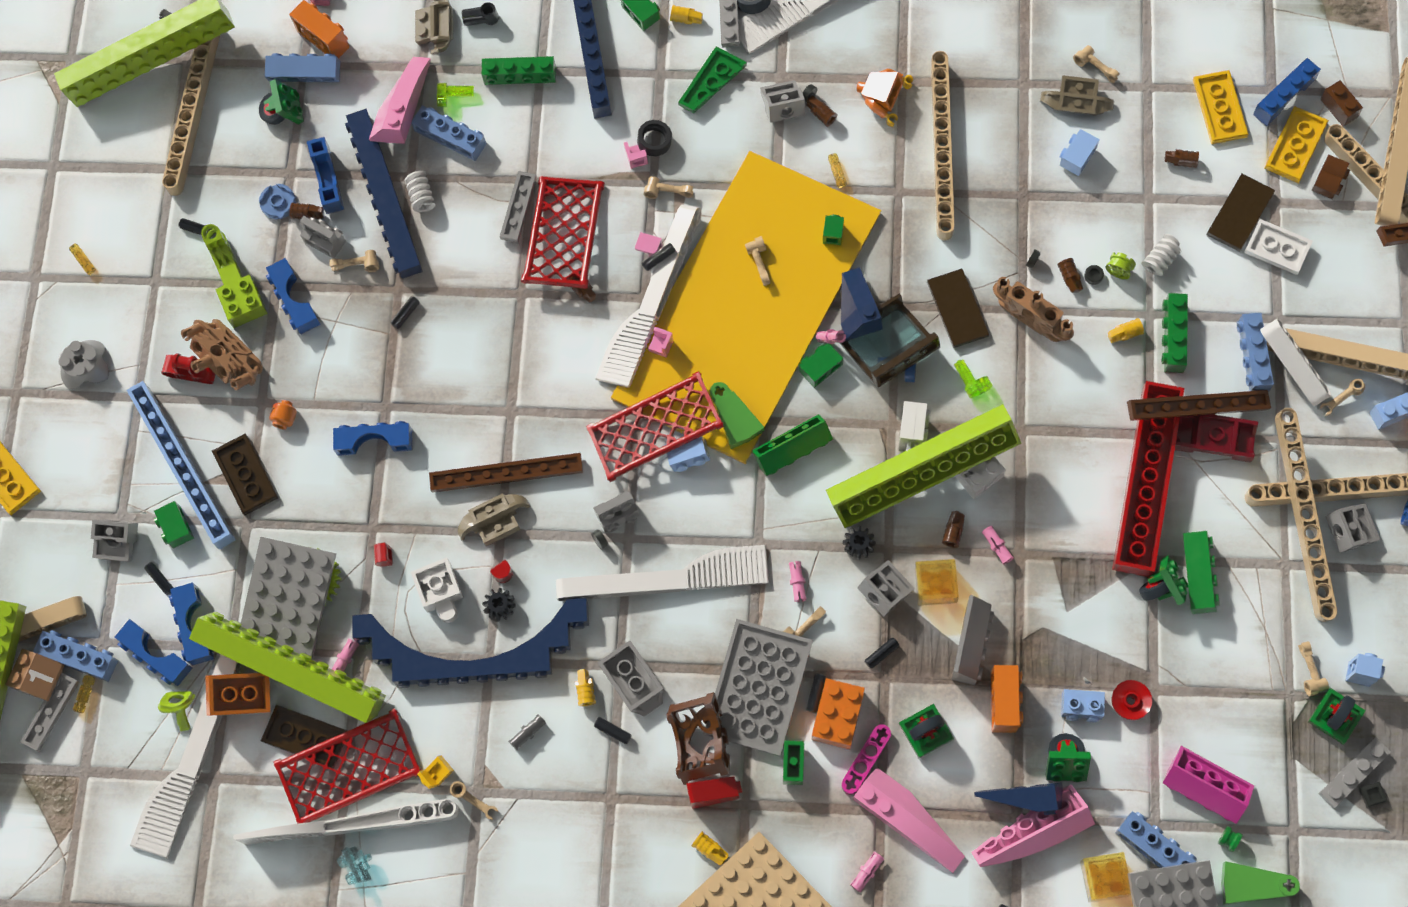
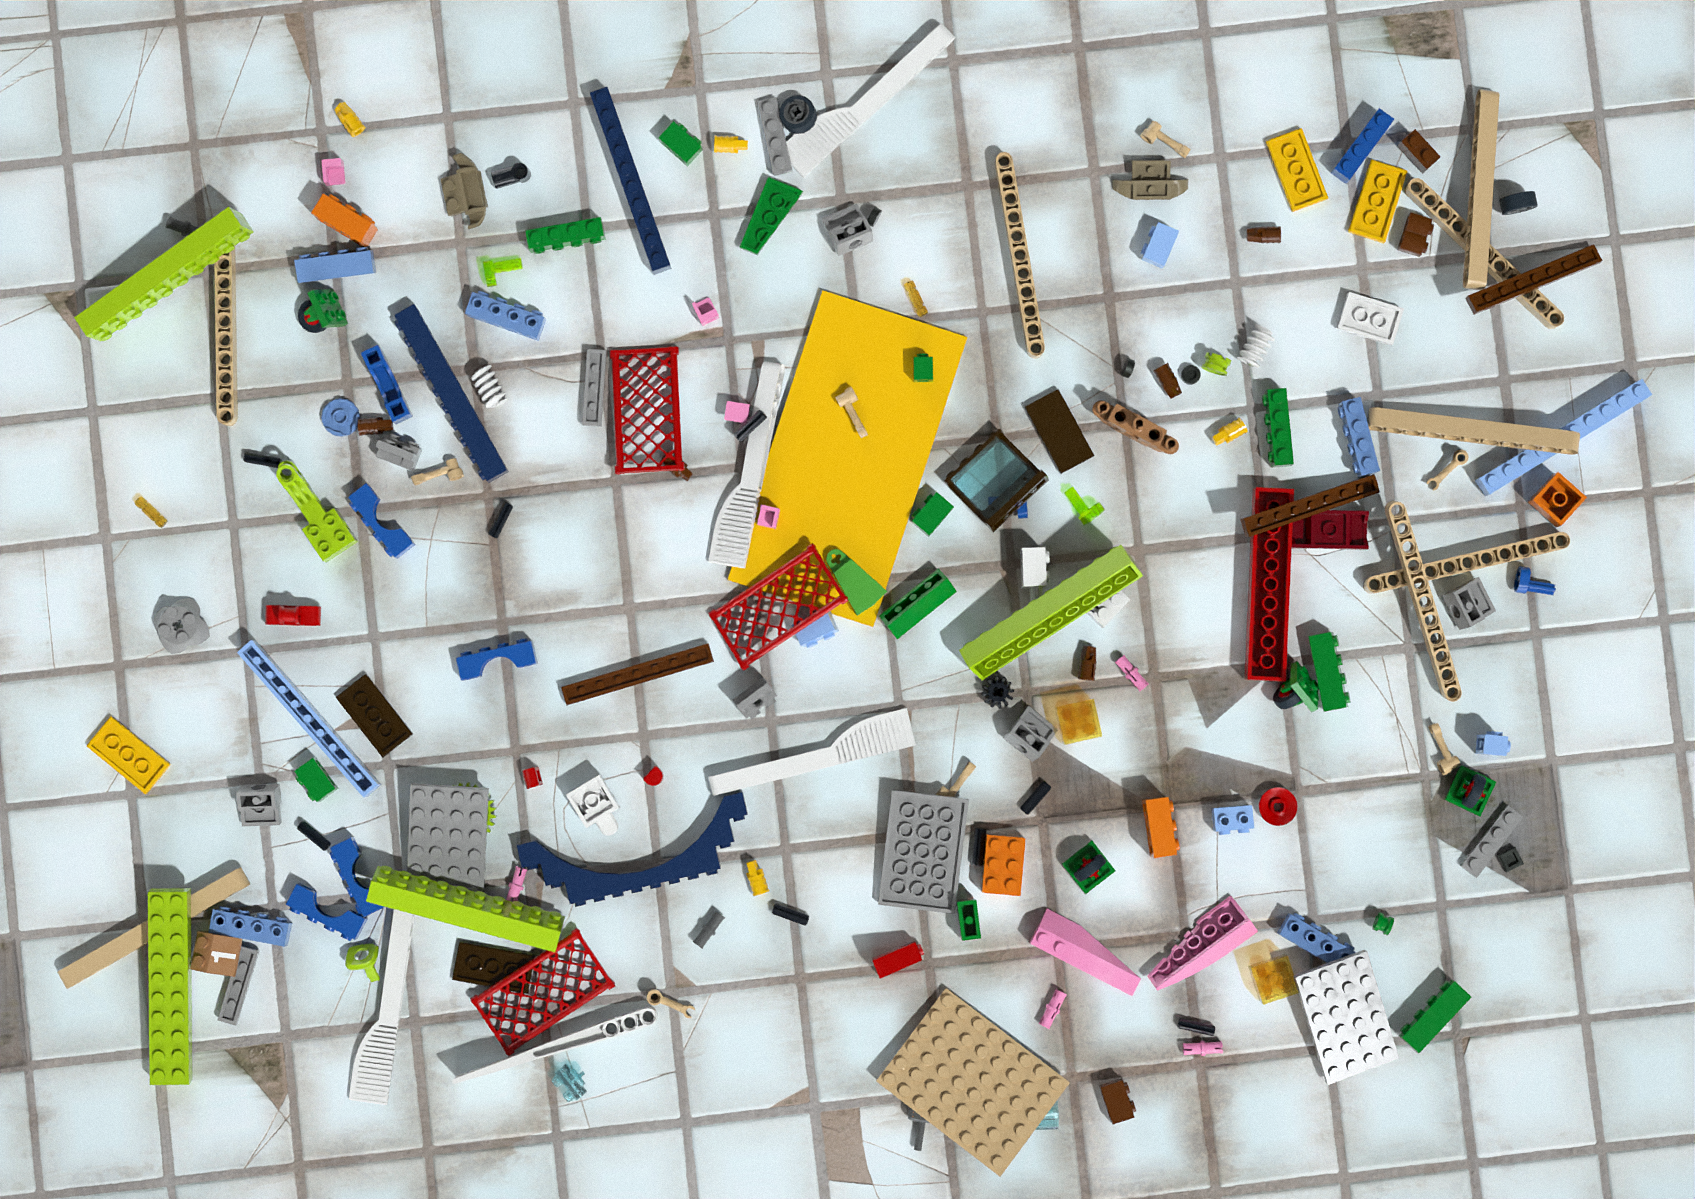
camera: 20 degrees left, 15 degrees up
clear yellow axle [73,675,95,713] -> none
medium nougat piece [181,319,263,390] -> none
orange brick [205,673,270,716] -> none
orange head [269,400,297,430] -> none
bright pink wedge [369,57,431,144] -> none
yellow bracket [417,755,454,789] -> none
dark tan plate [458,493,531,546] -> none
black gear [482,588,516,622] -> none
pearl dark grey tile [591,530,608,549] -> none
light grey slope [597,641,664,717] -> none
black tyre [637,120,672,157] -> none
tan brick [643,176,693,199] -> none
reddish brown fence [666,692,730,785] -> none
yellow hinge [691,831,729,866] -> none
bright pink pin [789,561,807,602] -> none
reddish brown hinge [807,96,838,127] -> none
bright pink pin [816,329,846,344] -> none
dark blue wedge [841,267,883,341] -> none
dark pink beam [842,724,891,795] -> none
torso [857,69,913,127] -> none
light grey slope [951,595,994,685] -> none
dark blue wedge [974,782,1063,815] -> none
green plate [1045,733,1091,782] -> none
dark pink slope [1162,746,1254,824] -> none
dark brown tile [1206,173,1275,252] -> none
bright green piece [1221,861,1300,905] -> none
white beam [1260,319,1332,406] -> none

